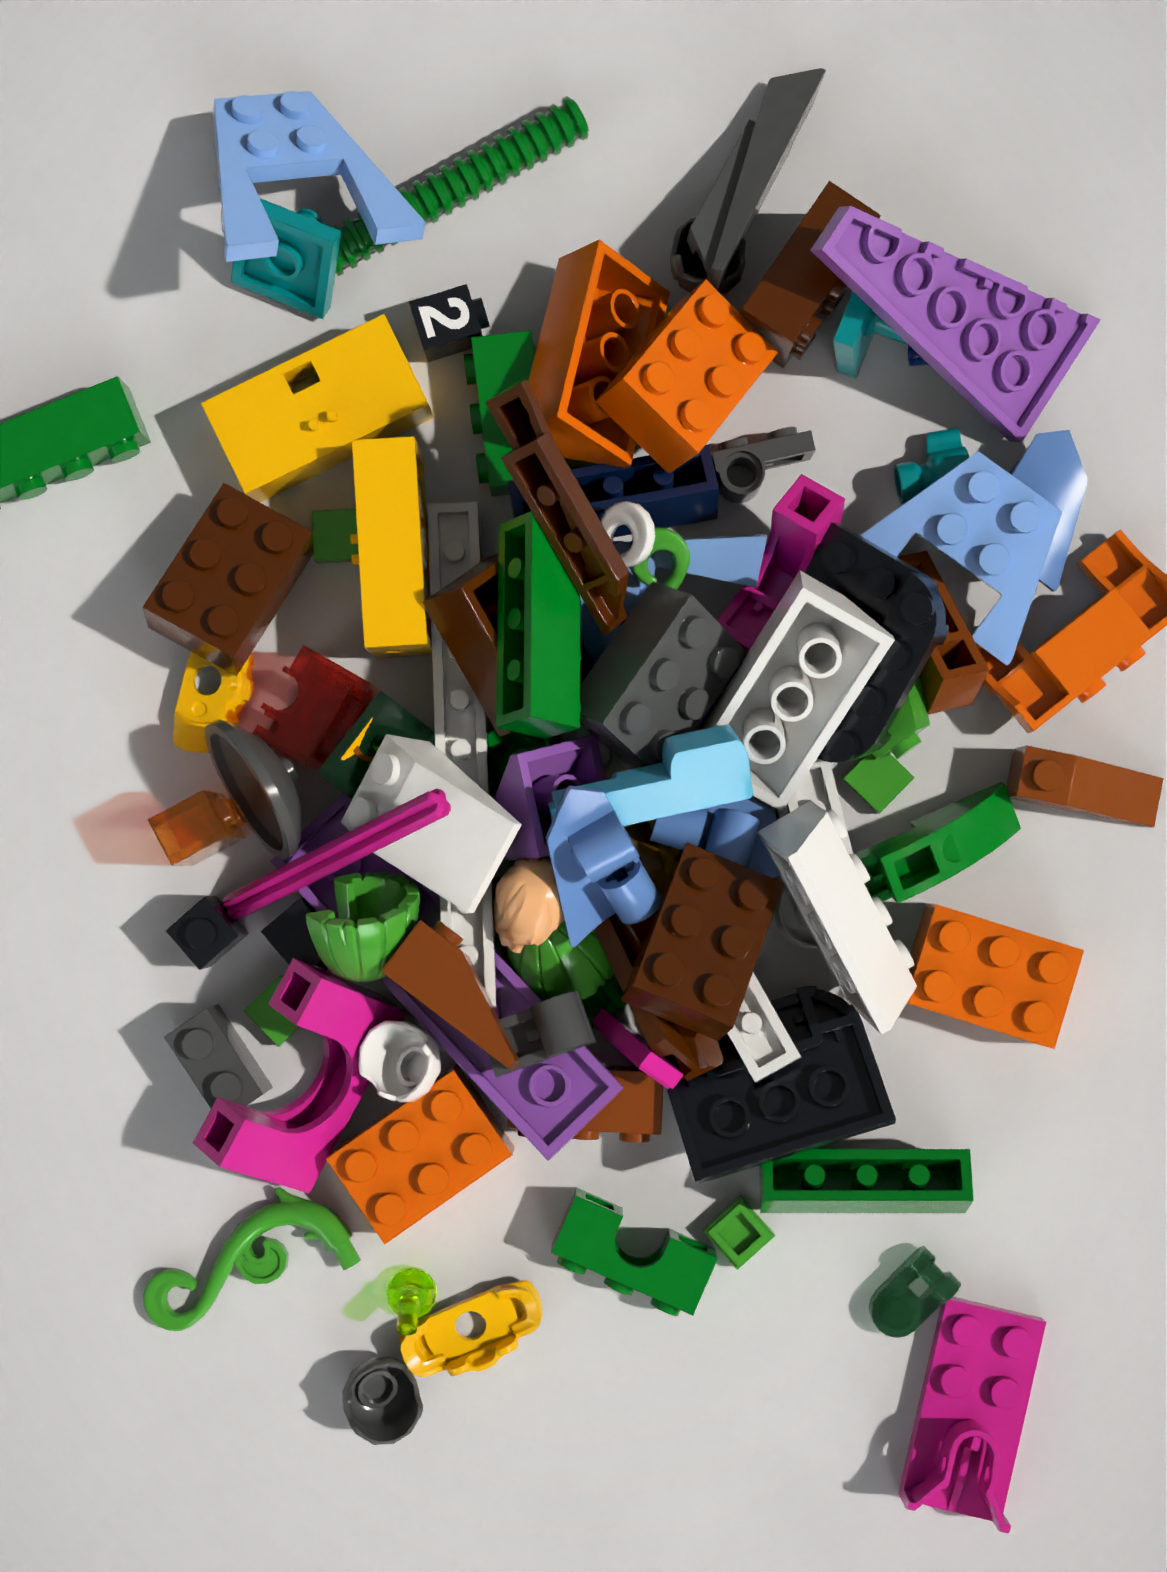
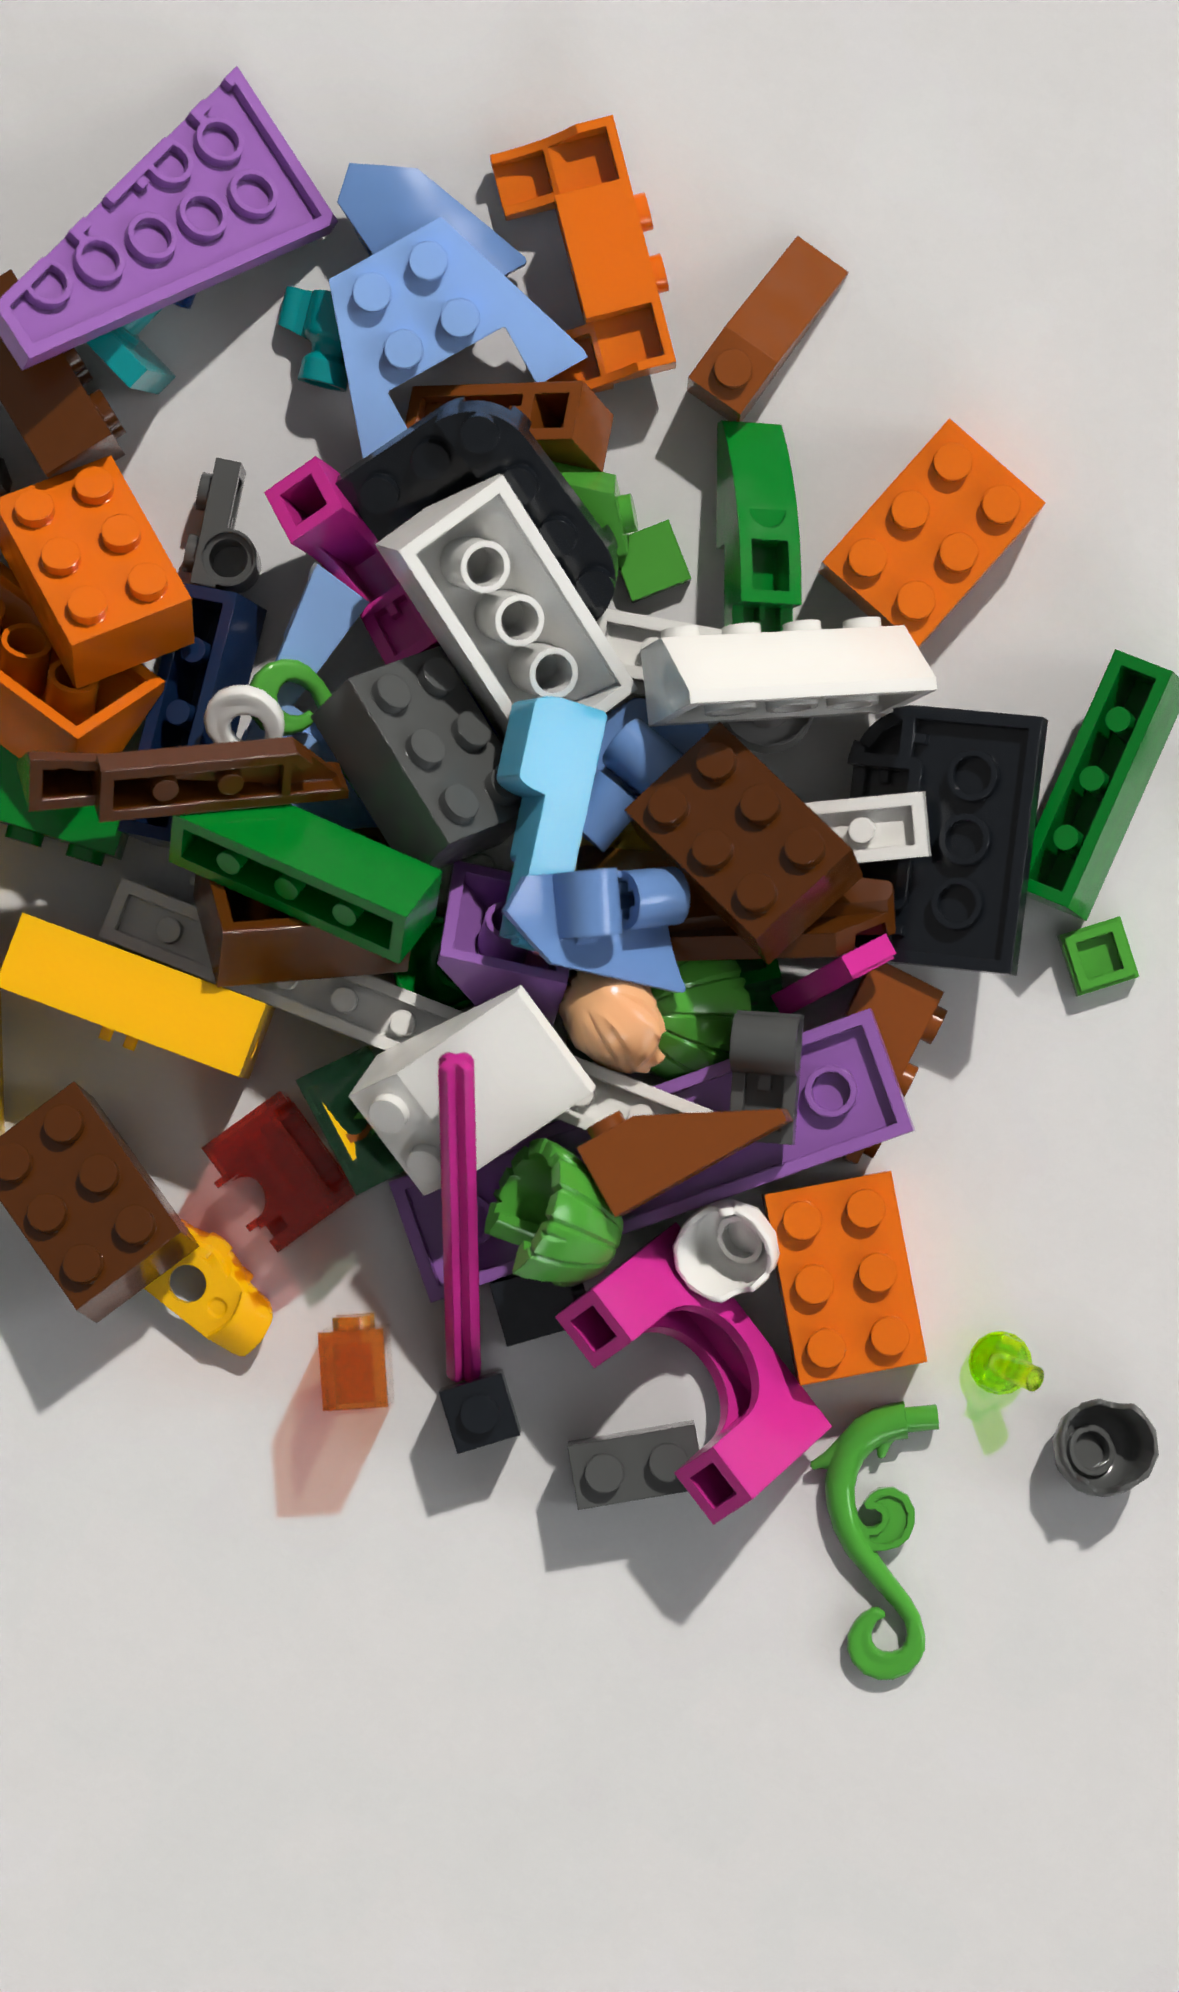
camera: 70 degrees left, 0 degrees up
dark grey dish [205,719,302,860] -> none
bright green tile [244,975,300,1047] -> none
bright green tile [312,509,359,563] -> none
yellow piece [398,1280,543,1377] -> none
green arch [551,1187,718,1316] -> none

